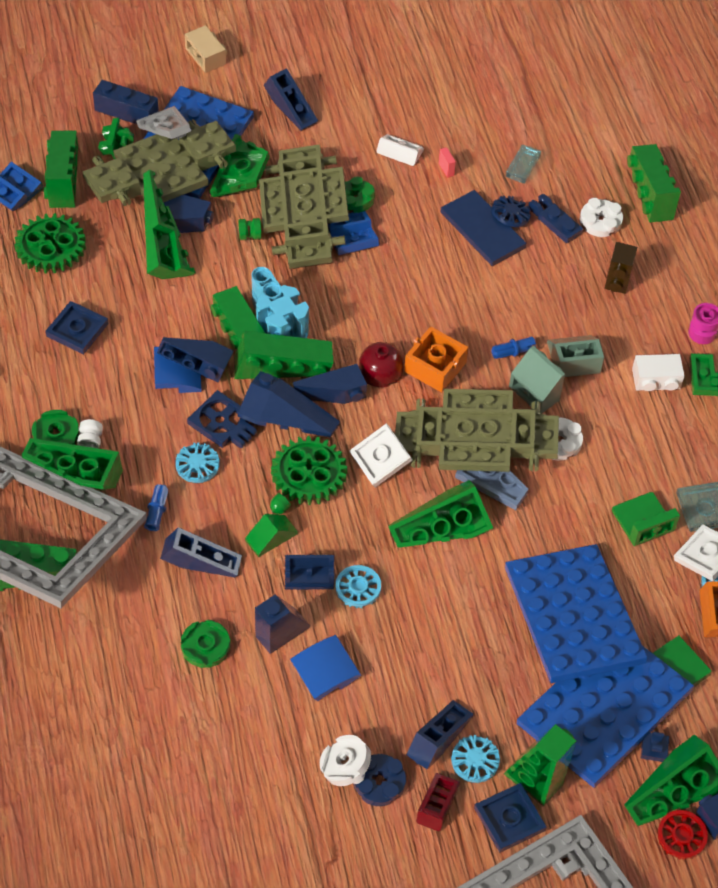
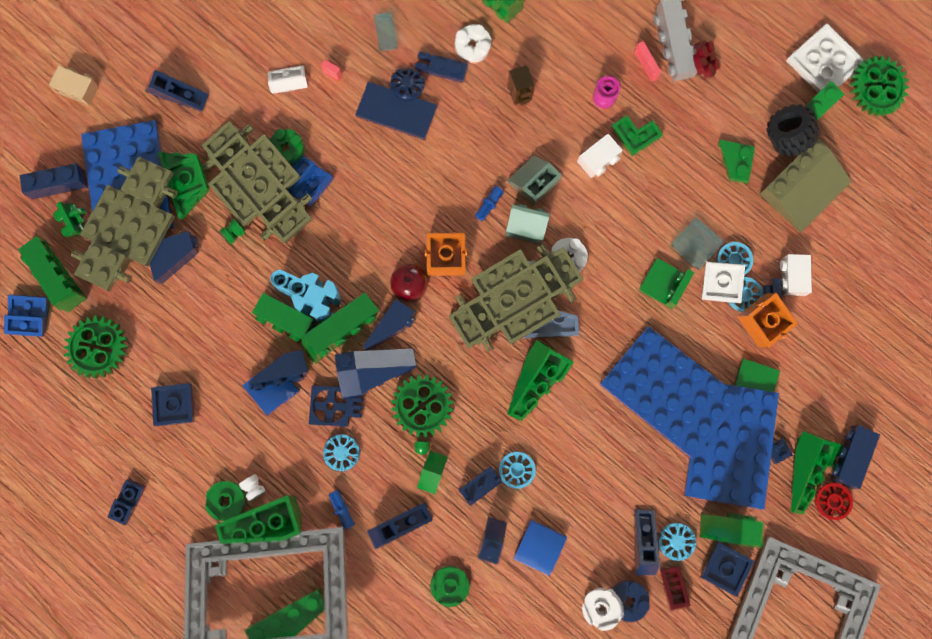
camera: 35 degrees left, 25 degrees up
light grey wing [136,106,191,139] -> none
green wedge [143,170,196,279] -> none
white tile [349,423,413,488] -> none

